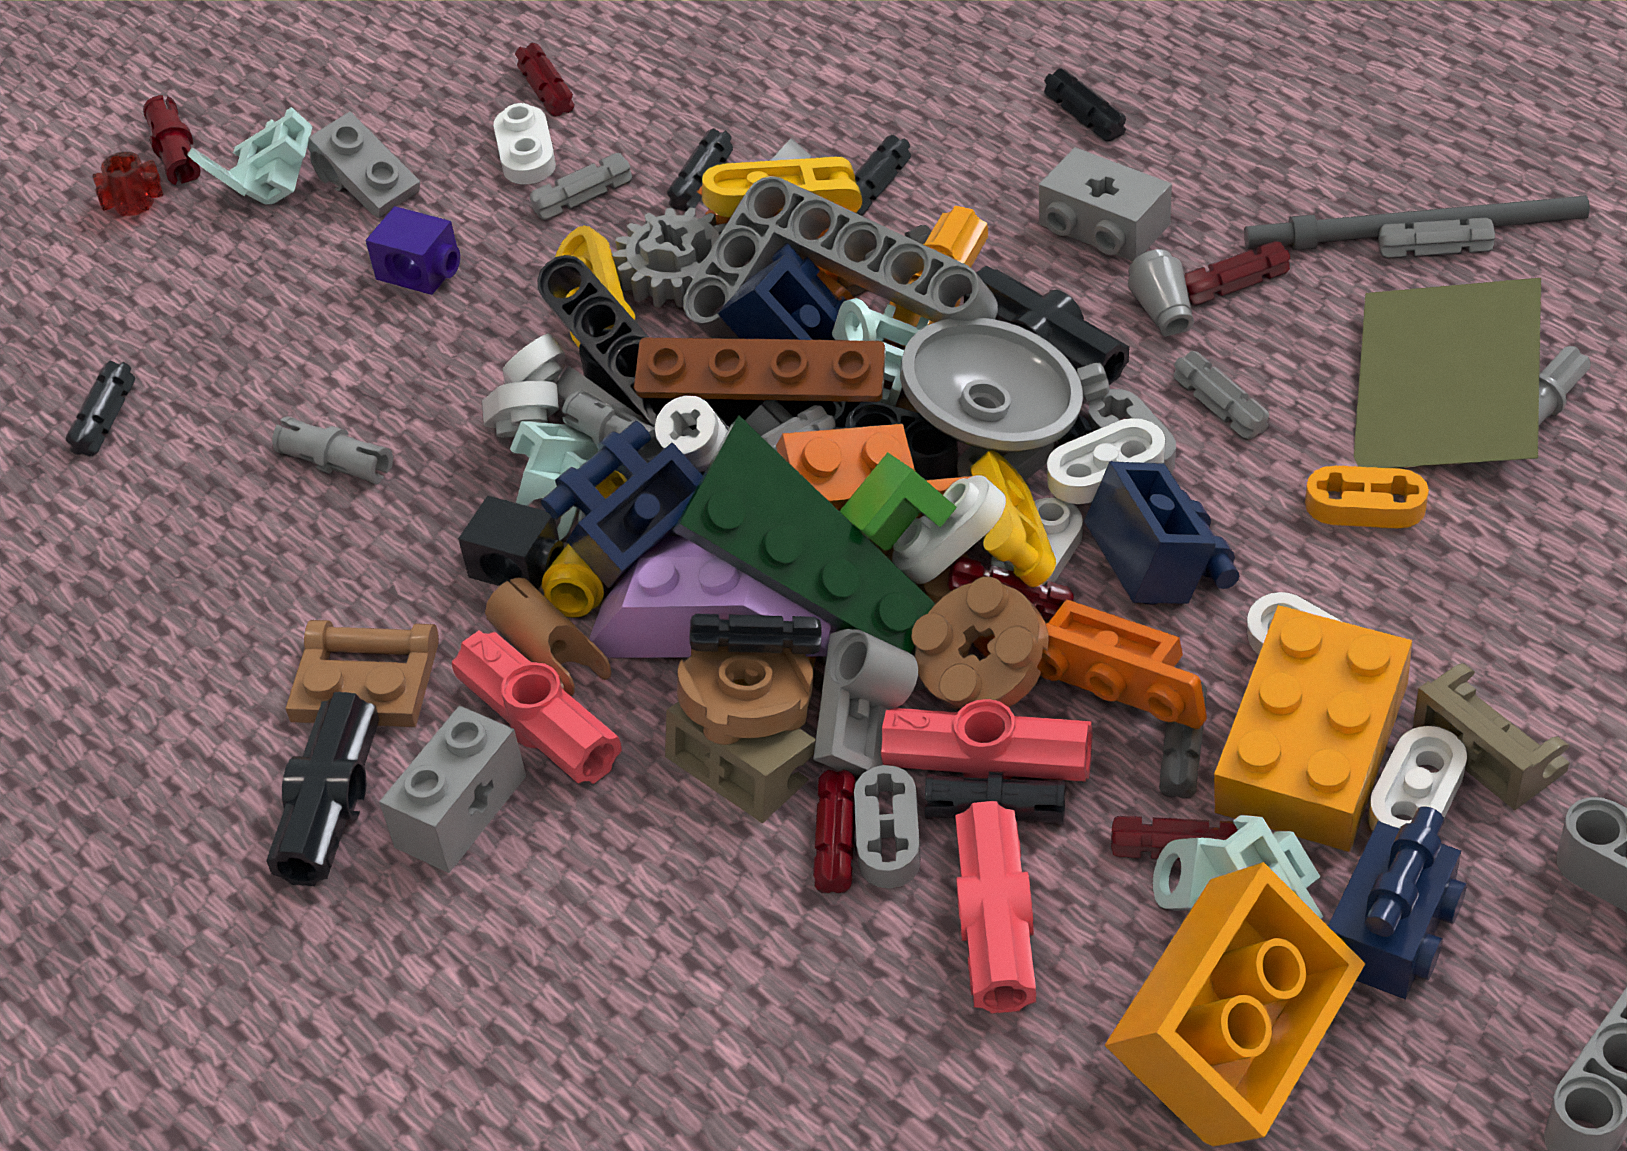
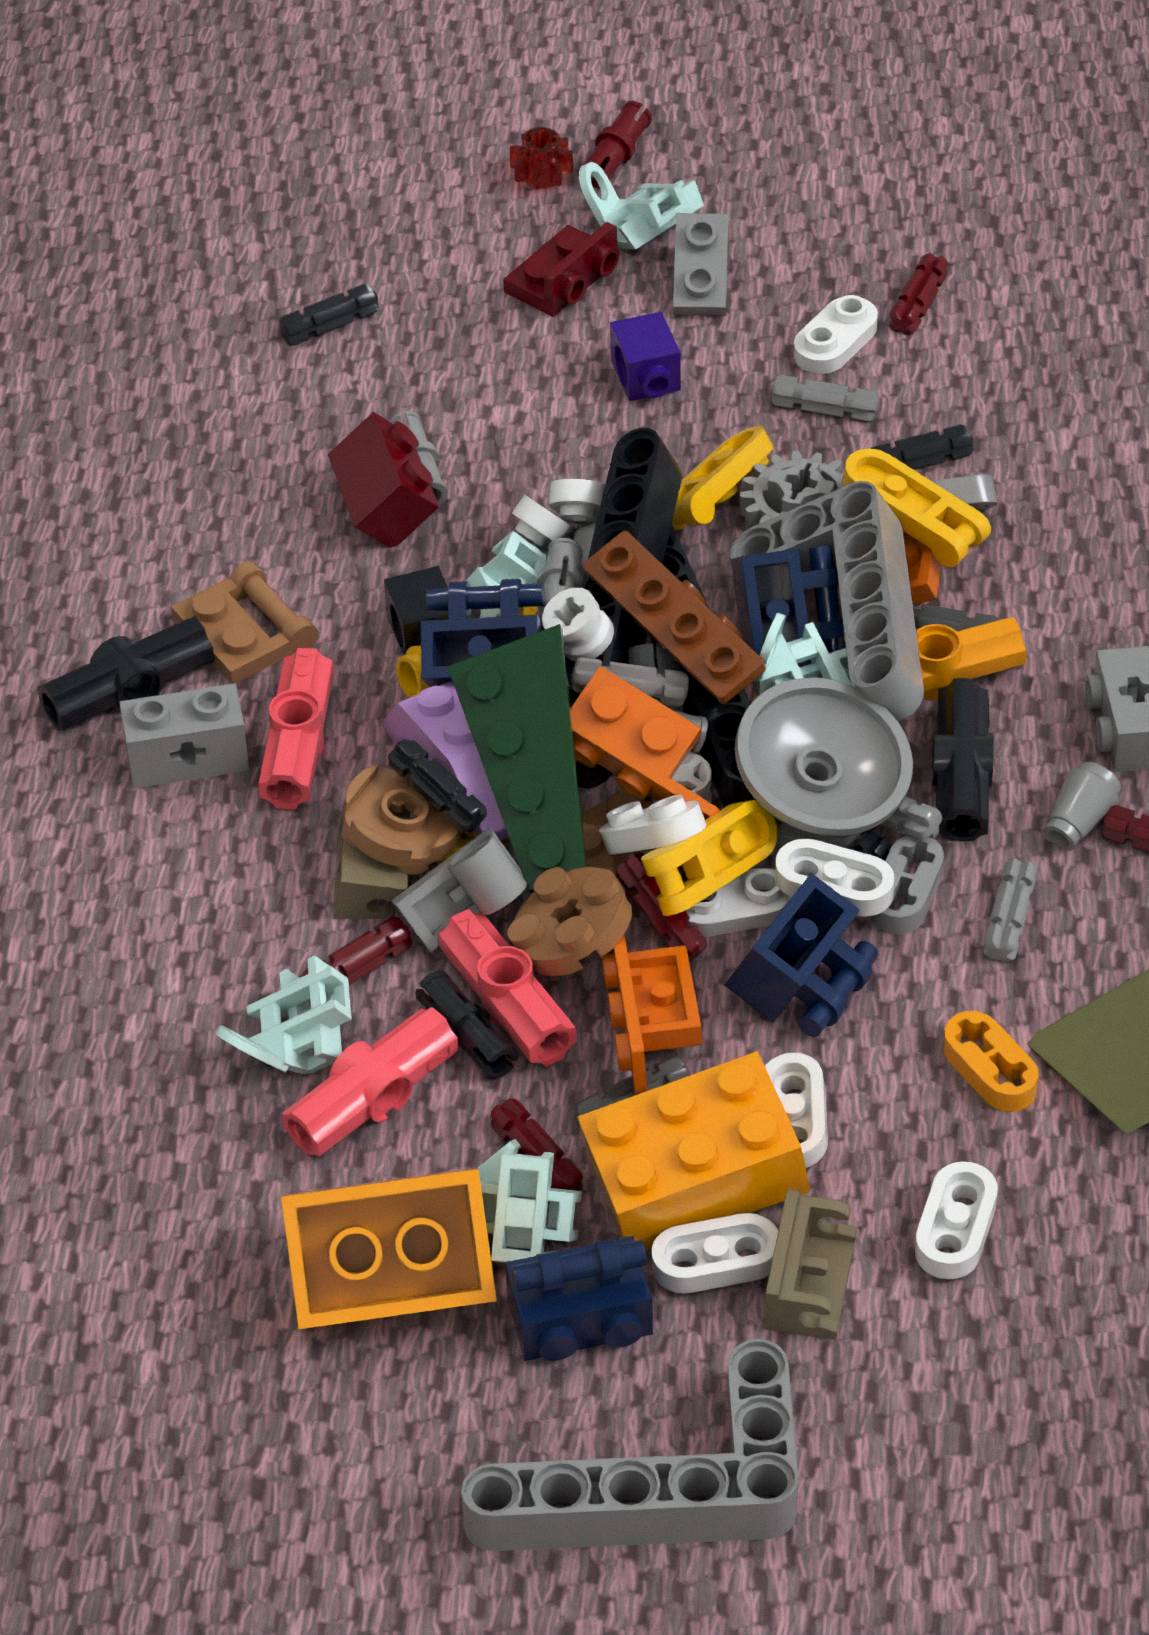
camera: 45 degrees right, 0 degrees up
medium nougat piece [485,578,611,696] -> none
bright green panel [839,452,957,551] -> none
light grey beam [854,765,921,888] -> none
black axle [855,135,911,216] -> none
none -> light aqua piece [215,956,351,1074]
none -> dark red brick [328,412,439,548]
none -> dark red bracket [503,222,619,317]
none -> white plate [915,1162,998,1279]

